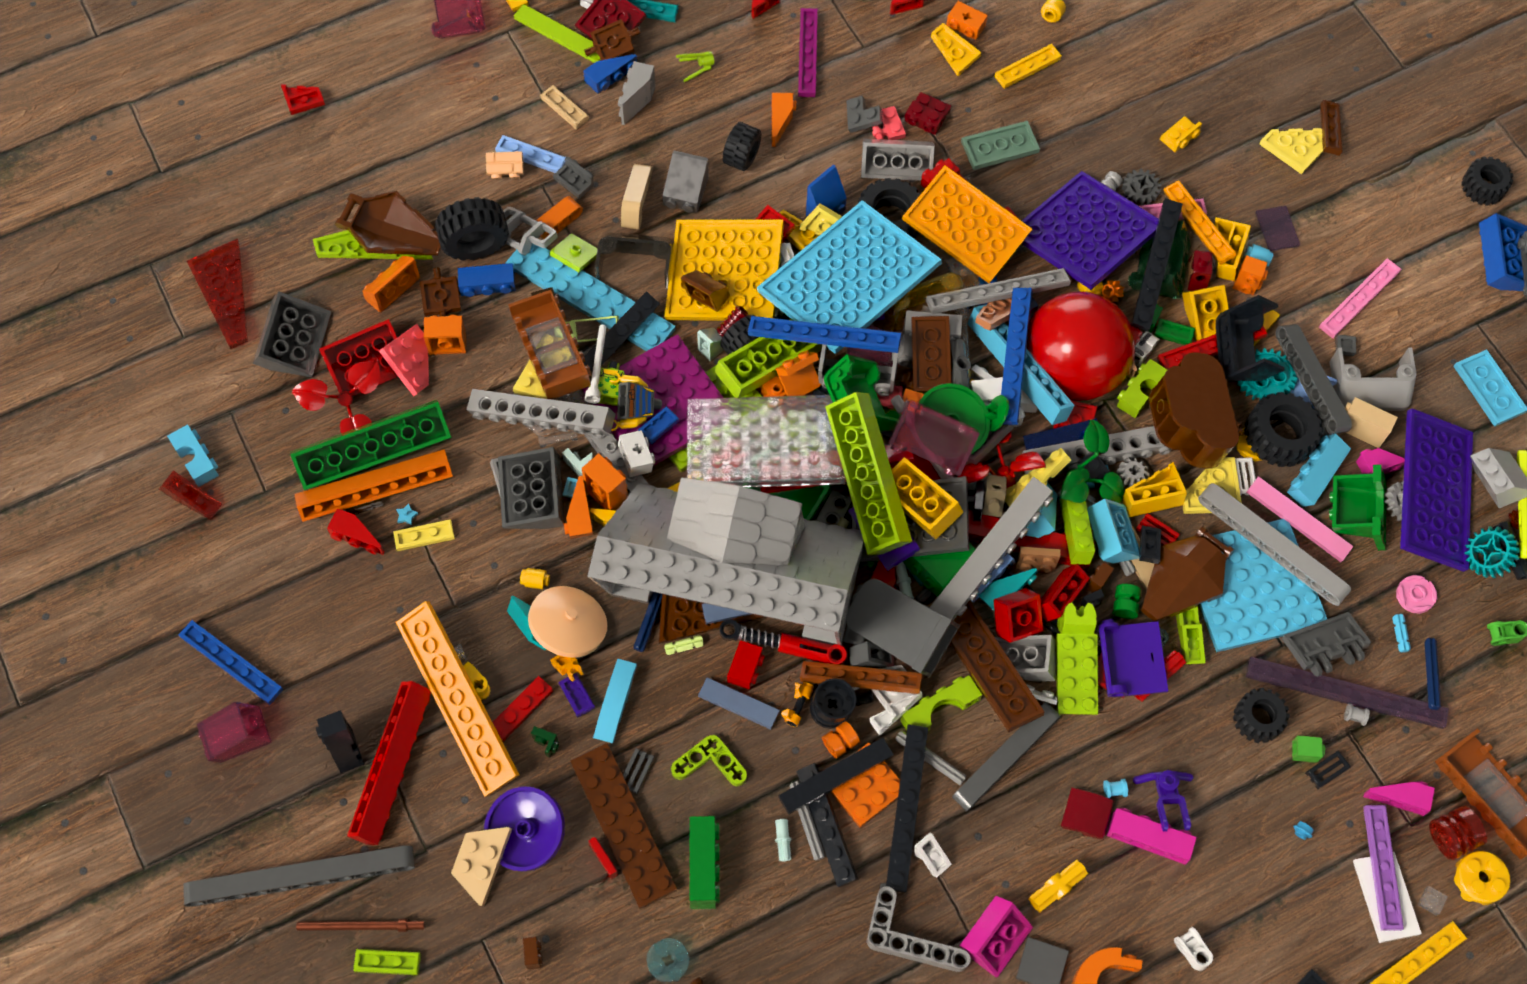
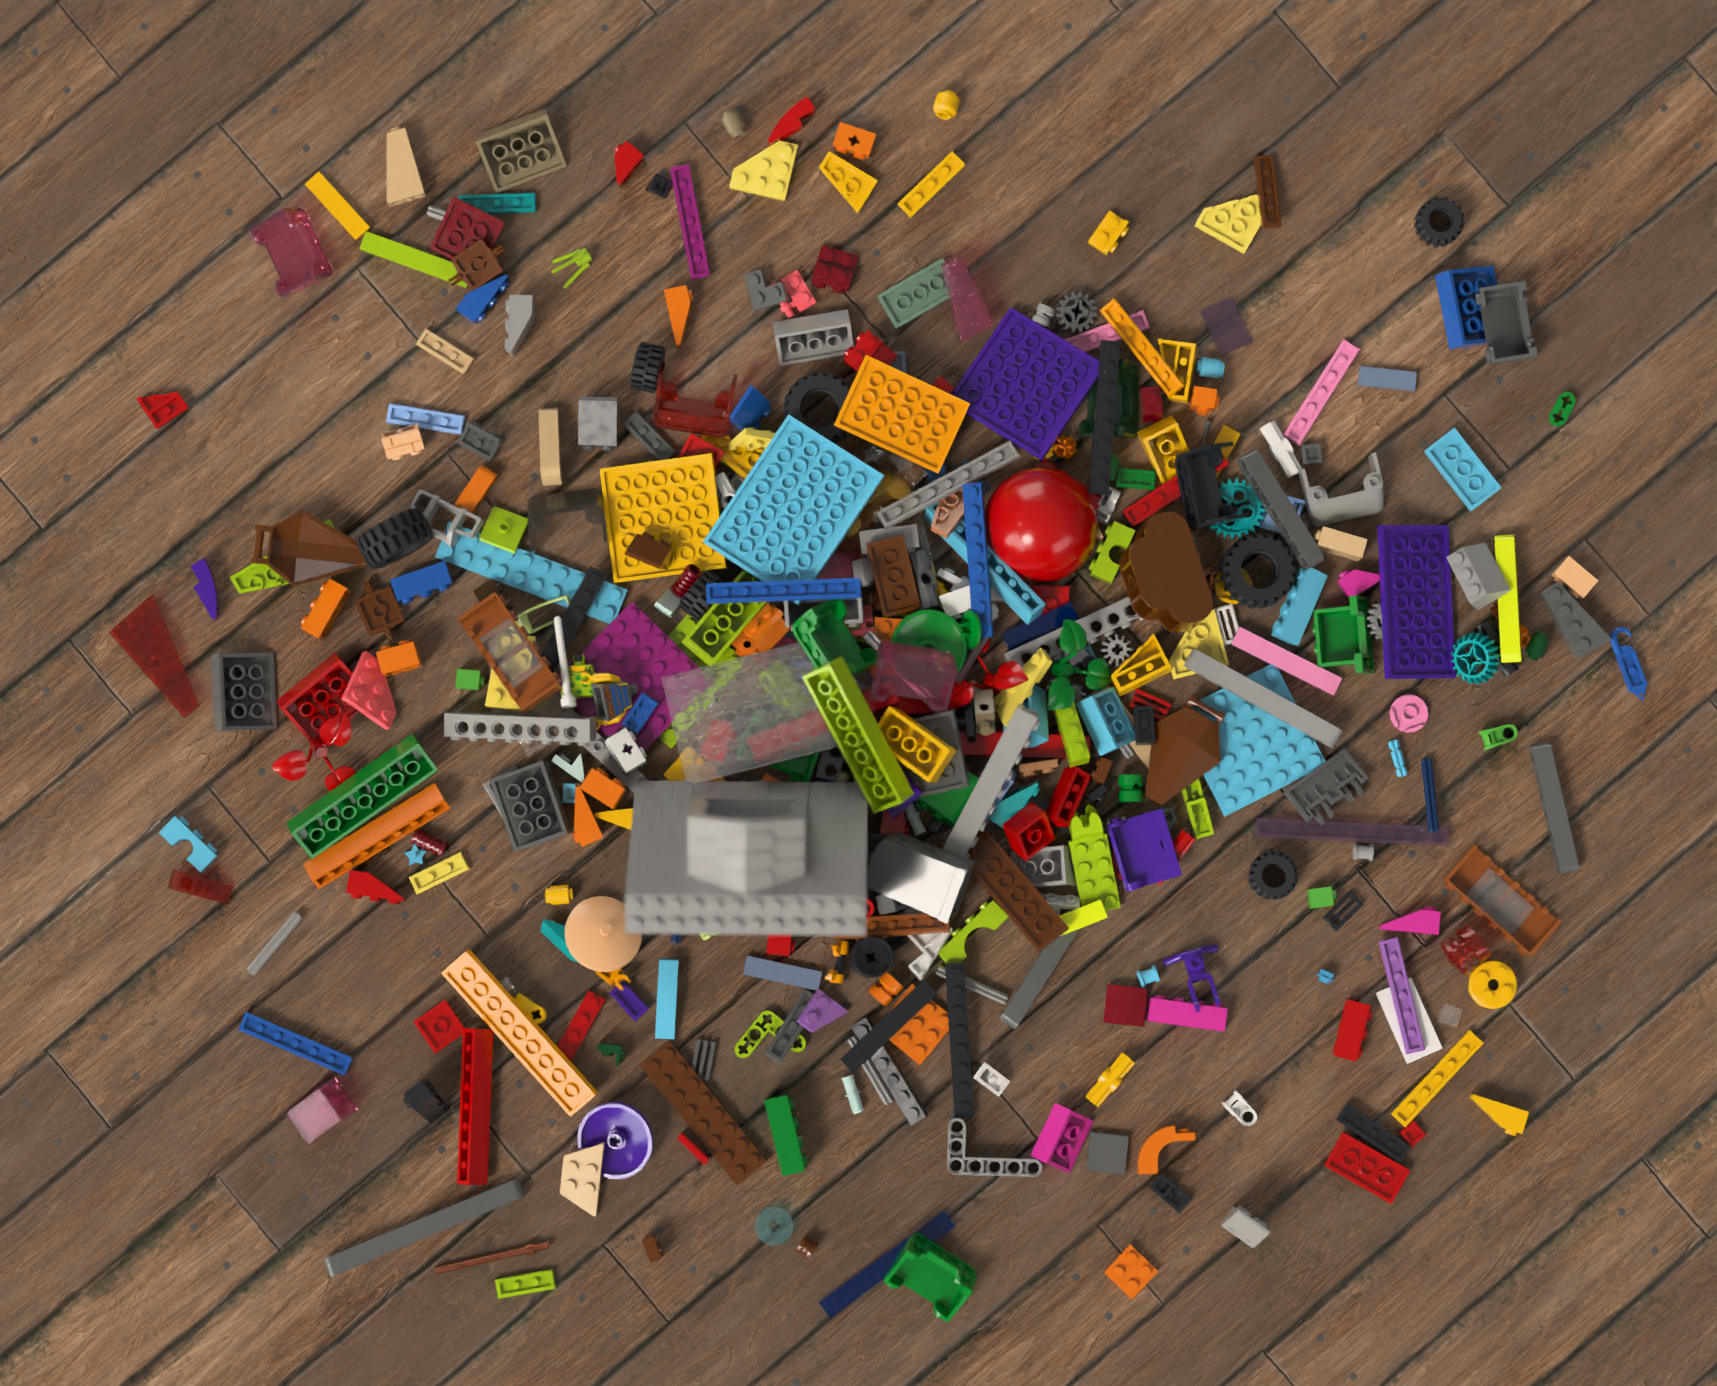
camera: 15 degrees left, 20 degrees up
none -> dark purple slope [191,558,219,621]
none -> light grey axle [247,912,303,975]
none -> dark red piece [410,828,448,857]
none -> red plate [413,1000,465,1054]
none -> bright green brick [455,669,485,691]
none -> dark grey tile [623,411,676,461]
none -> black slope [645,173,673,199]
none -> clear red windscreen [653,363,738,437]
none -> light yellow plate [729,141,798,201]
none -> dark grey tile [764,988,814,1064]
none -> medium lavender wing [796,989,848,1032]
none -> clear pink wedge [940,255,995,342]
none -> neon yellow tile [1060,900,1108,936]
none -> white piece [1260,421,1302,478]
none -> red brick [1332,999,1372,1062]
none -> sand blue tile [1357,366,1417,392]

